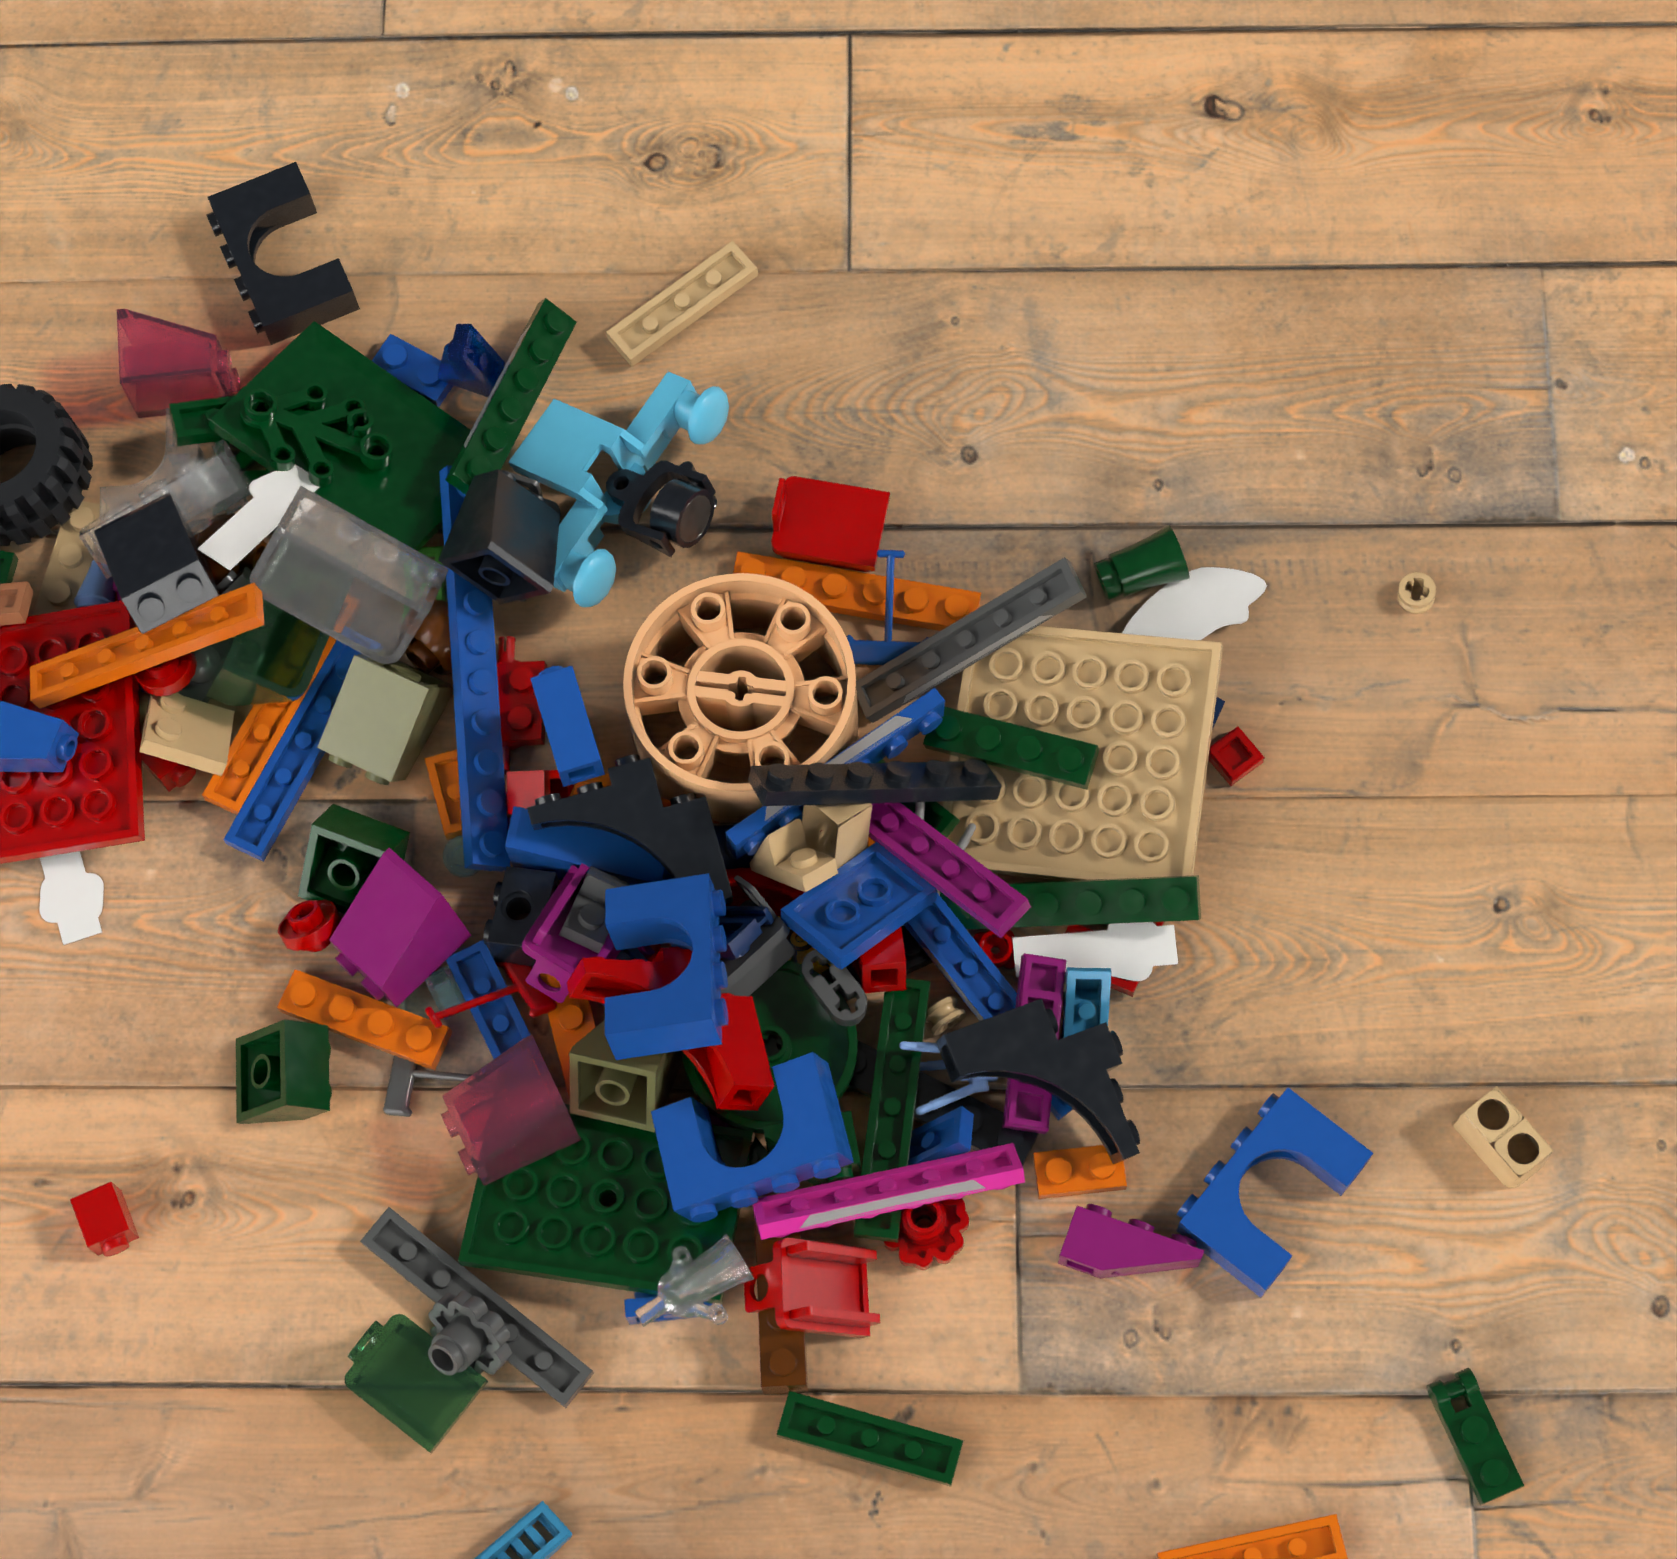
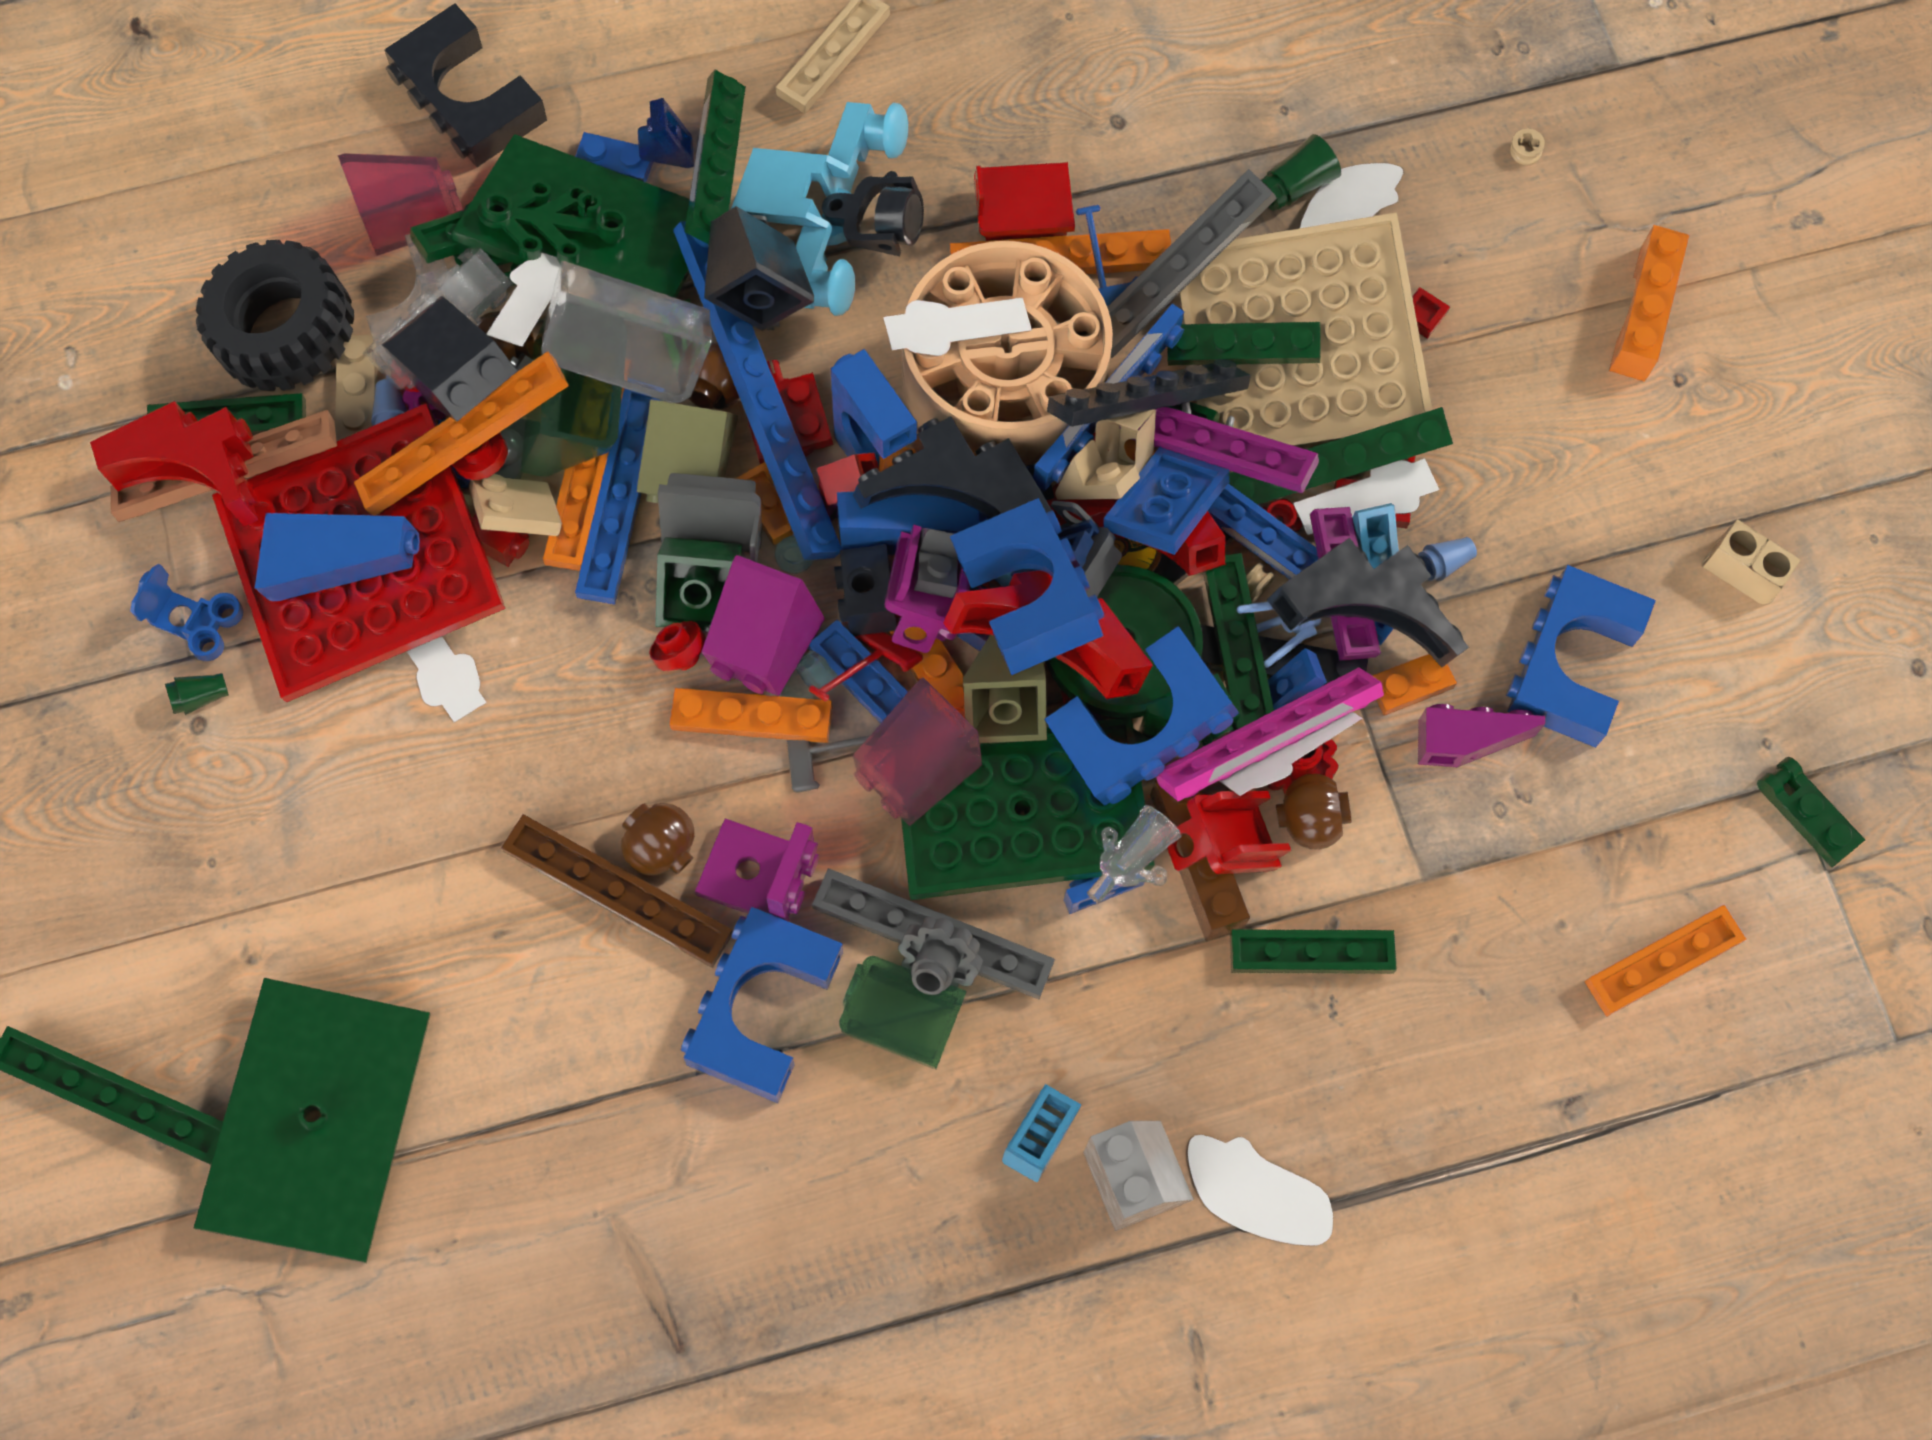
camera: 25 degrees left, 0 degrees up
red brick [70,1182,139,1257] -> none
dark green slope [236,1019,332,1124] -> none
dark grey beam [802,950,867,1026] -> none
none -> reddish brown plate [501,814,733,968]
none -> reddish brown plant [621,803,695,875]
none -> dark grey piece [658,473,762,562]
none -> blue arch [681,907,843,1103]
none -> magenta bracket [695,818,819,922]
none -> white sticker [883,298,1032,356]
none -> white sticker [1219,712,1363,796]
none -> reddish brown plant [1276,773,1352,849]
none -> medium blue cone [1418,537,1477,581]
none -> orange arch [1609,225,1690,382]

